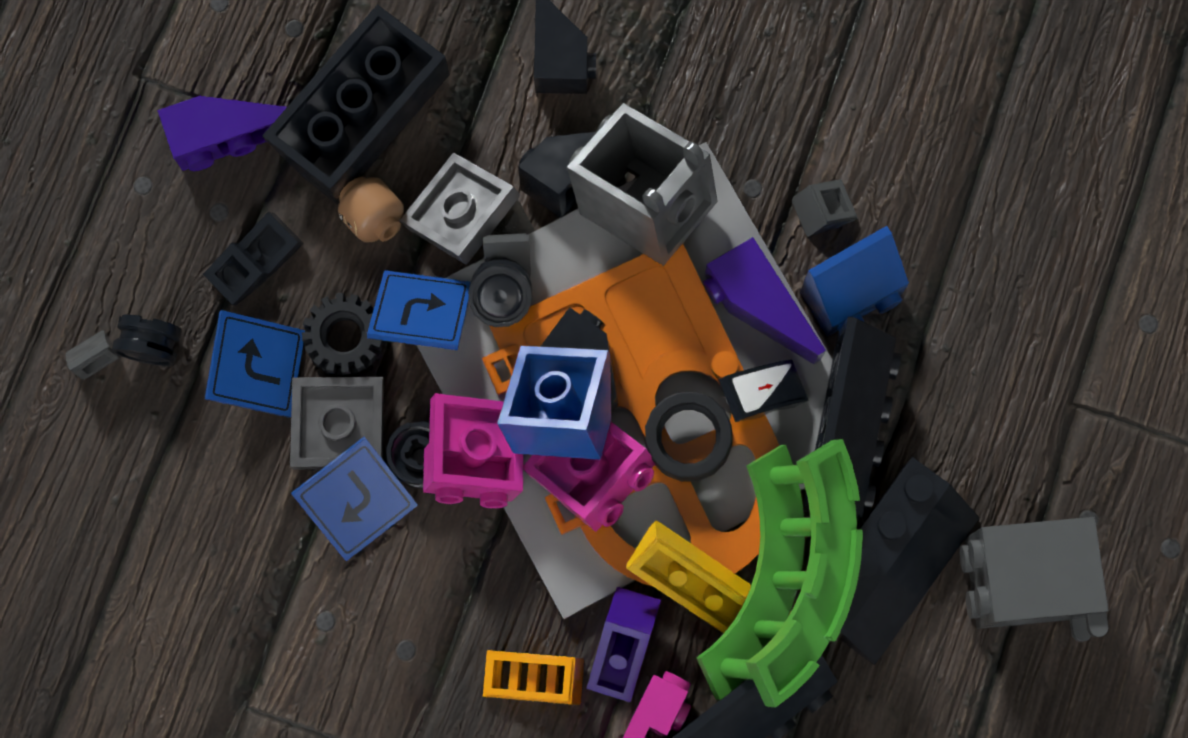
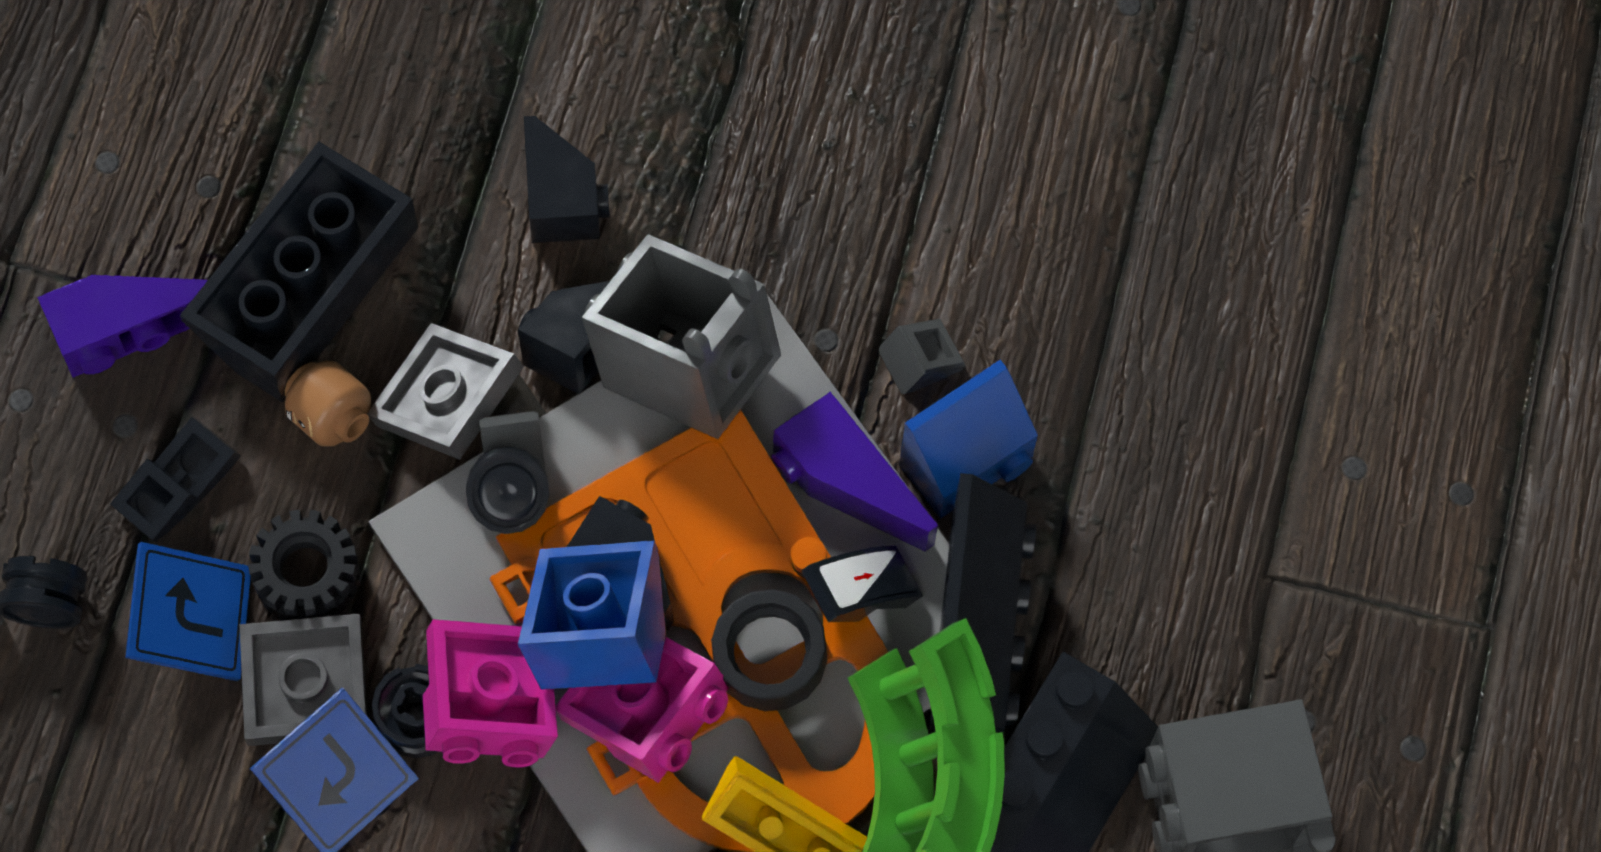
camera: 10 degrees left, 10 degrees down
blue piece [367,270,470,350] -> none

